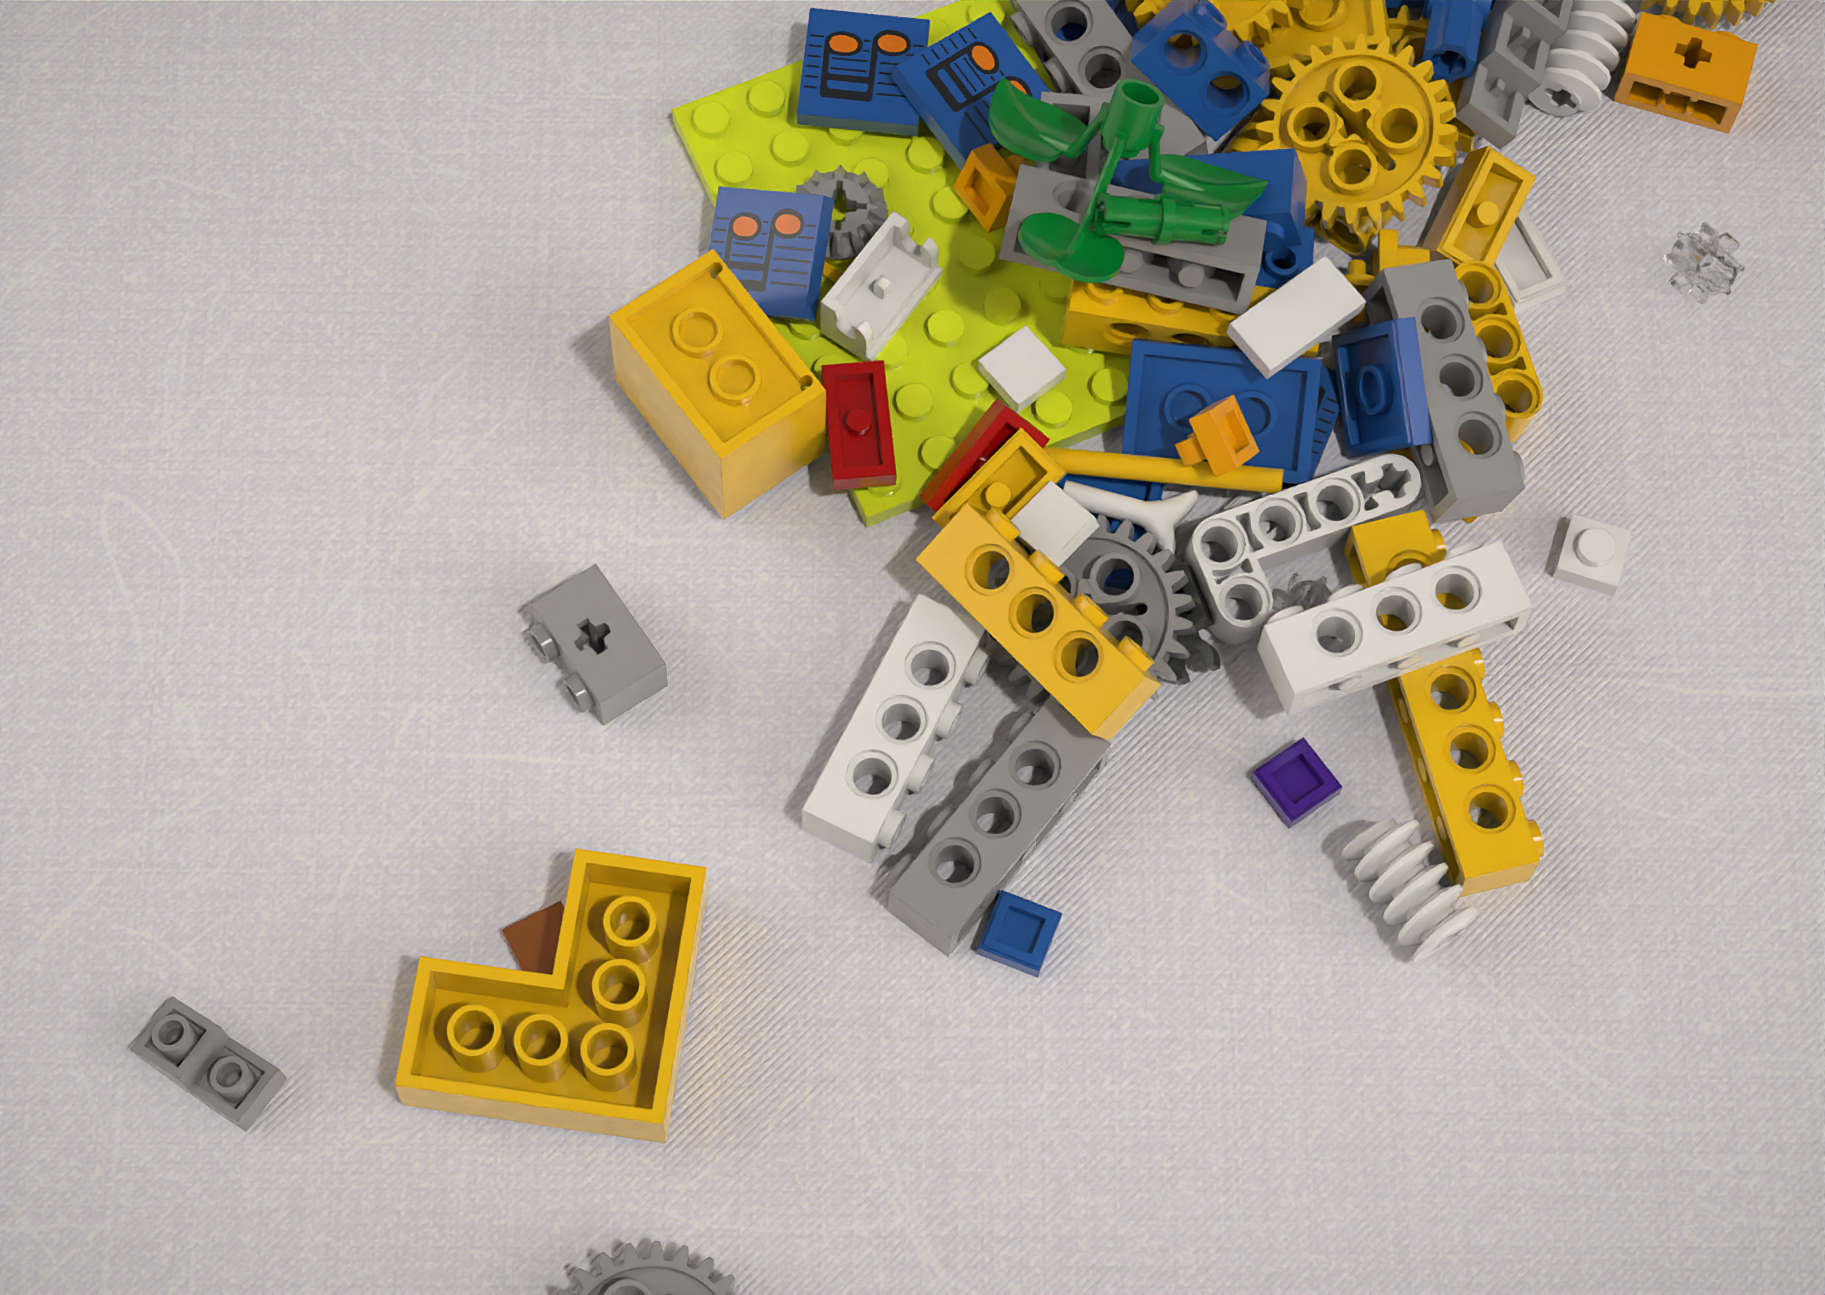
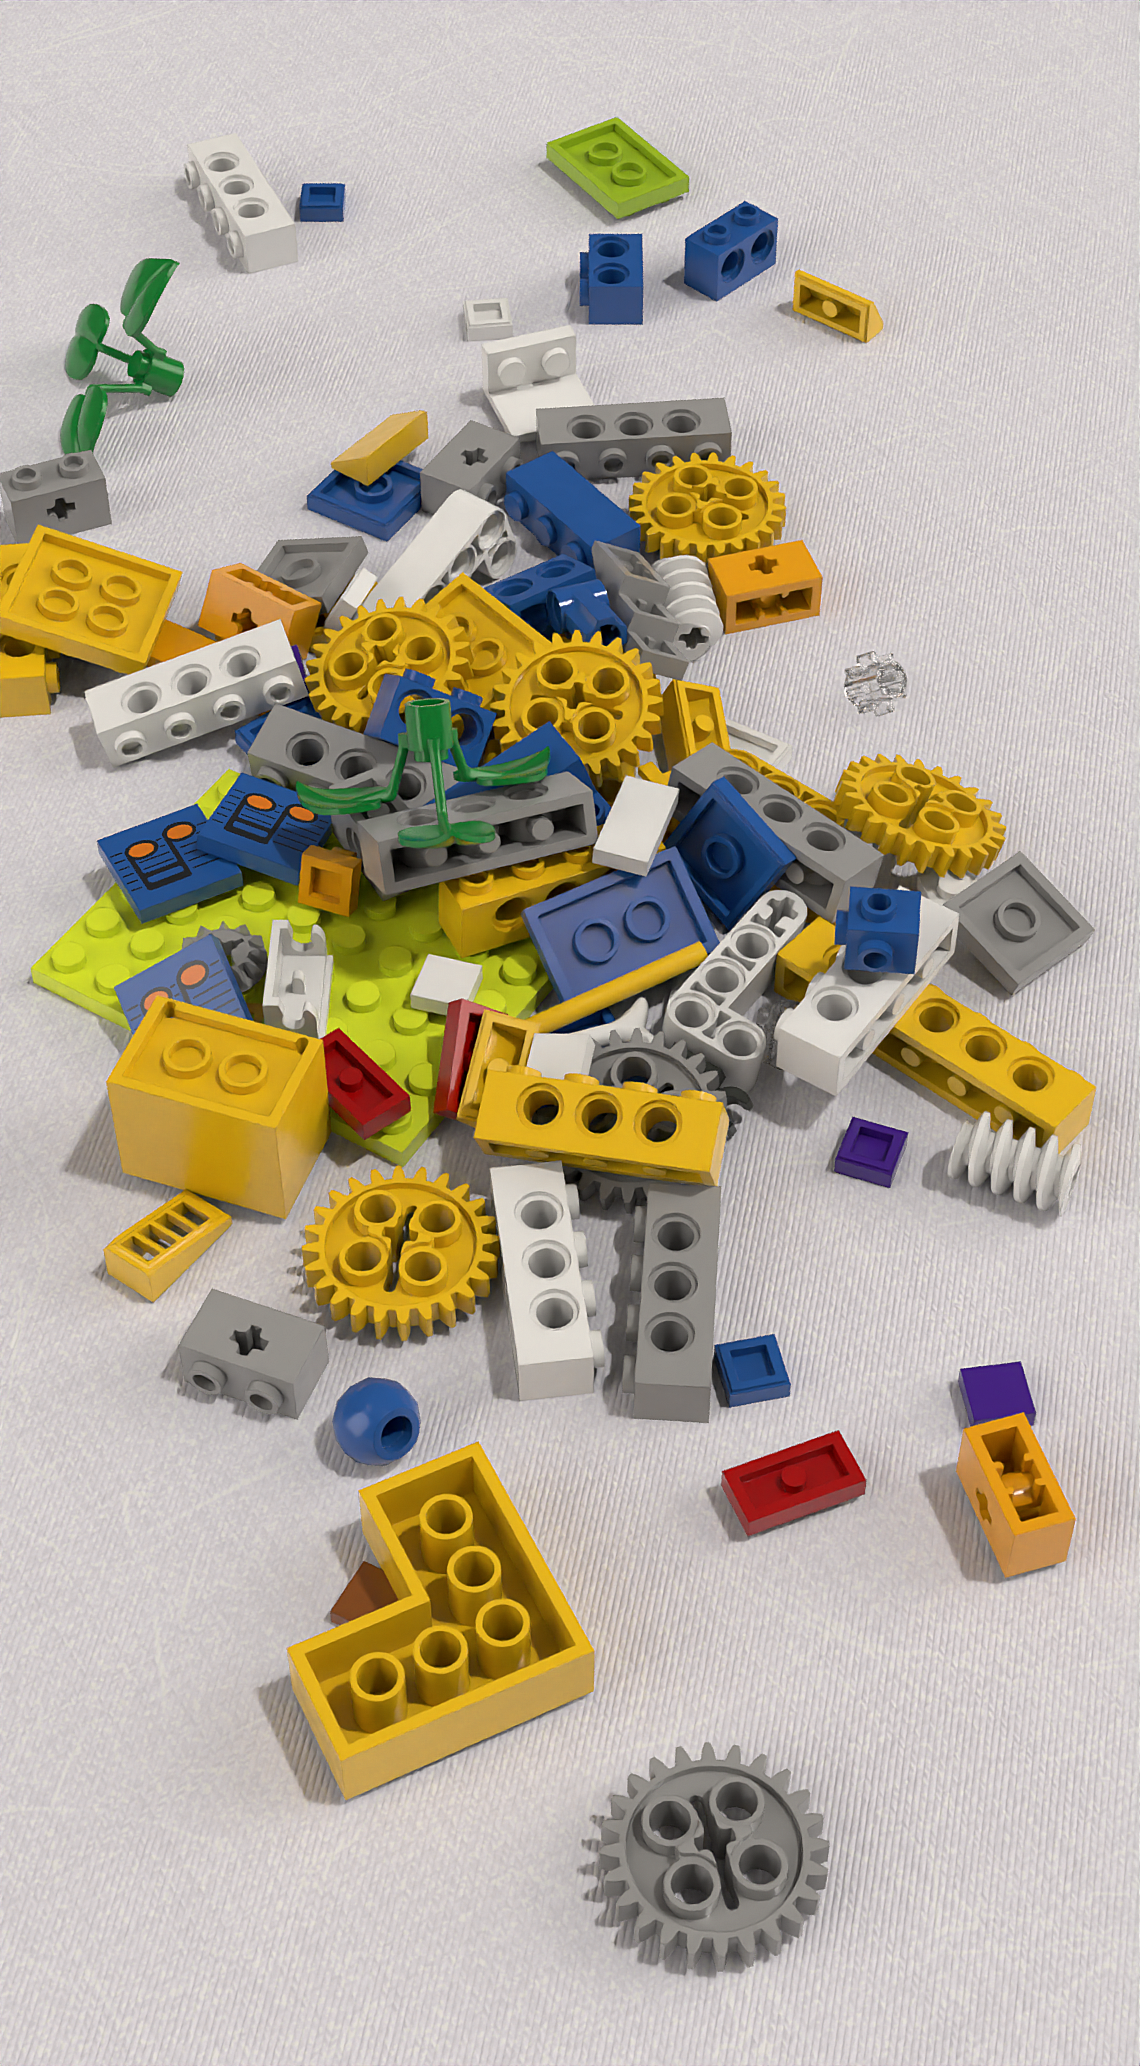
camera: 30 degrees left, 20 degrees down
light grey slope [131,996,287,1132] -> none
green pin [1094,193,1230,246] -> none
light orange tile [1175,395,1260,477] -> none
none -> yellow slope [103,1189,233,1303]
none -> yellow gear [302,1165,500,1341]
none -> blue piece [332,1377,421,1466]
none -> red plate [721,1430,867,1536]
none -> yellow gear [833,754,1006,878]
none -> blue brick [834,886,921,974]
none -> light grey plate [942,851,1095,995]
none -> light orange brick [956,1412,1076,1578]
none -> dark purple tile [958,1361,1036,1427]

